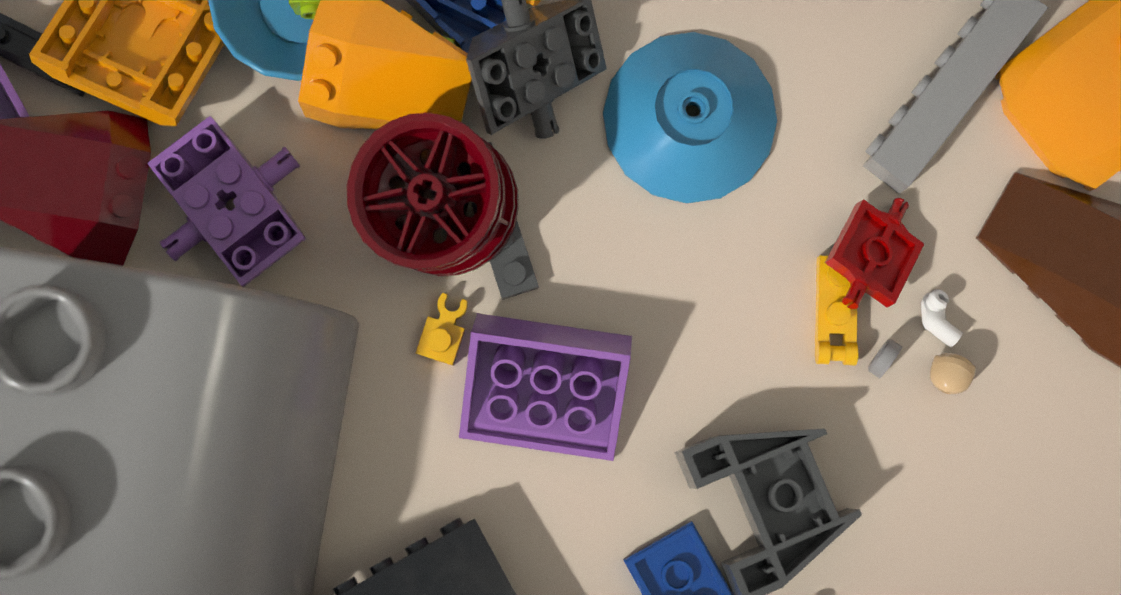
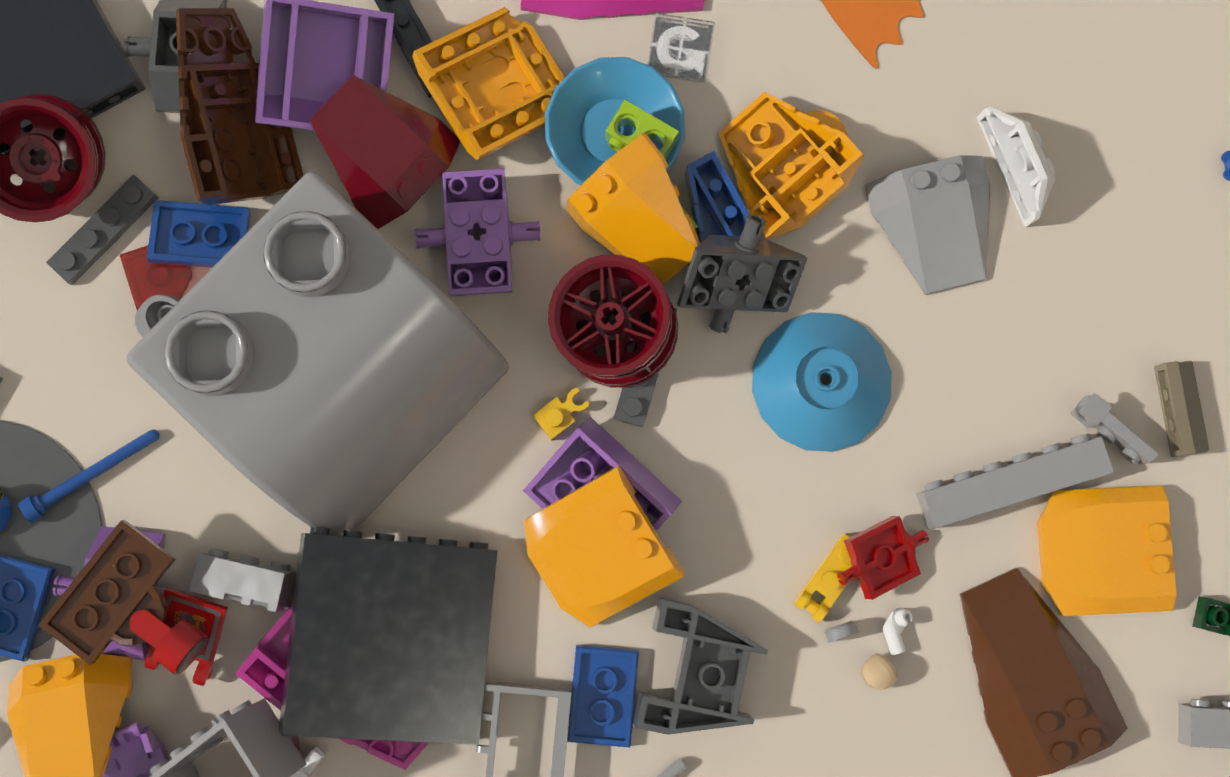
camera: 30 degrees right, 0 degrees up
none -> light orange wedge [524,465,685,627]

